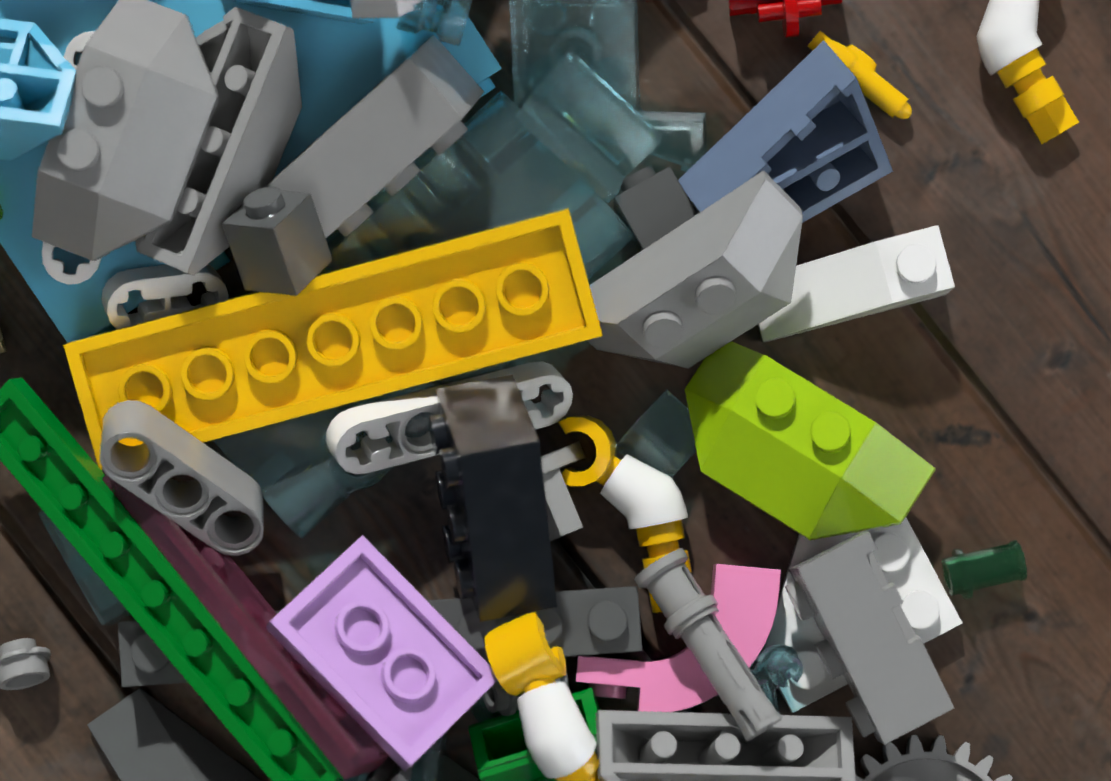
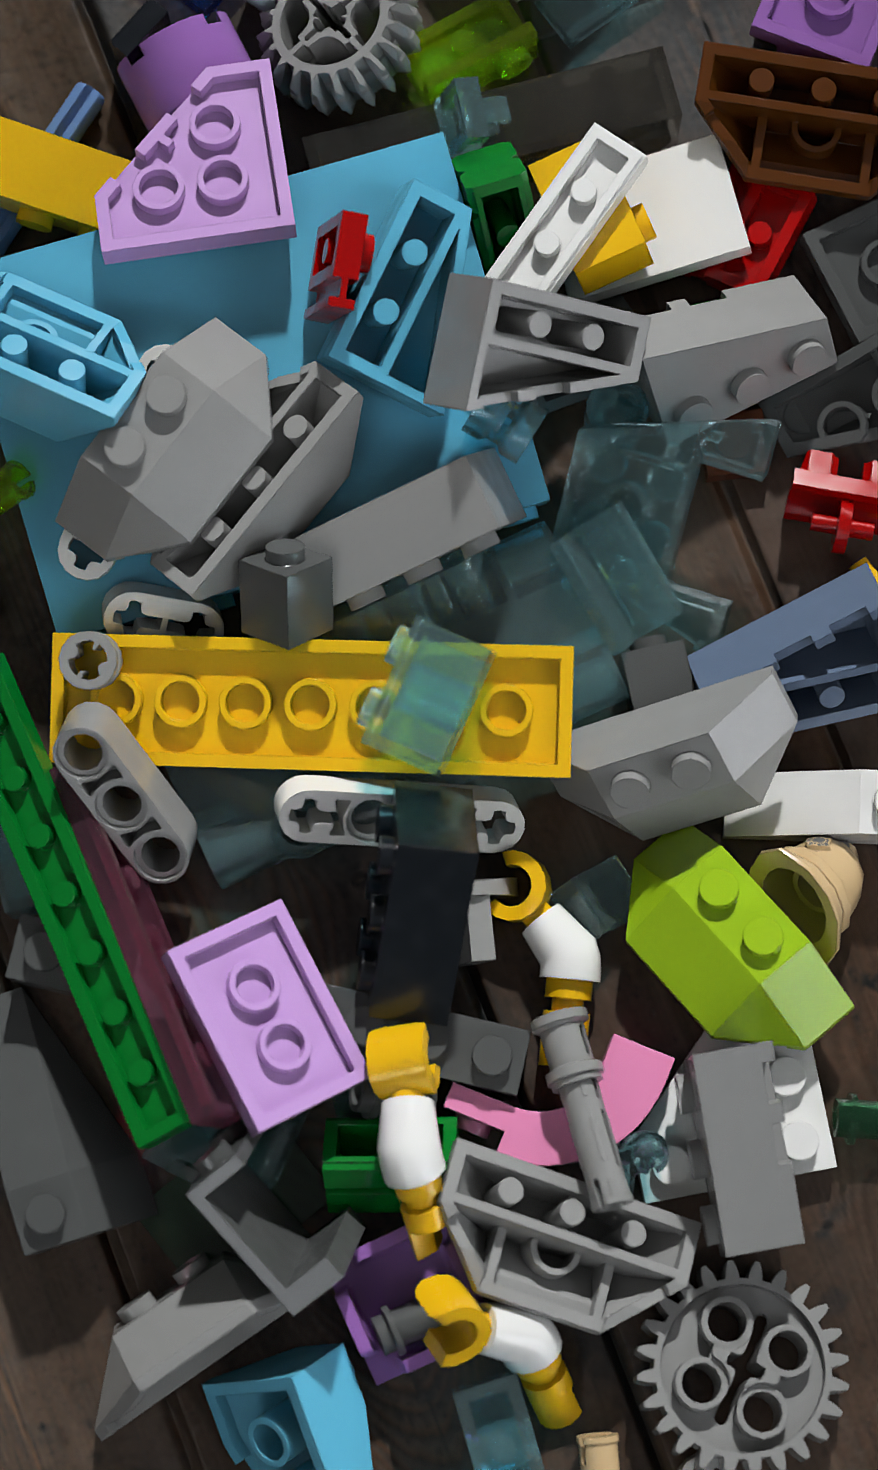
camera: 15 degrees right, 5 degrees down
none -> light grey bush [59,631,123,690]
none -> clear light blue brick [356,617,498,775]
none -> tan piece [749,836,864,966]

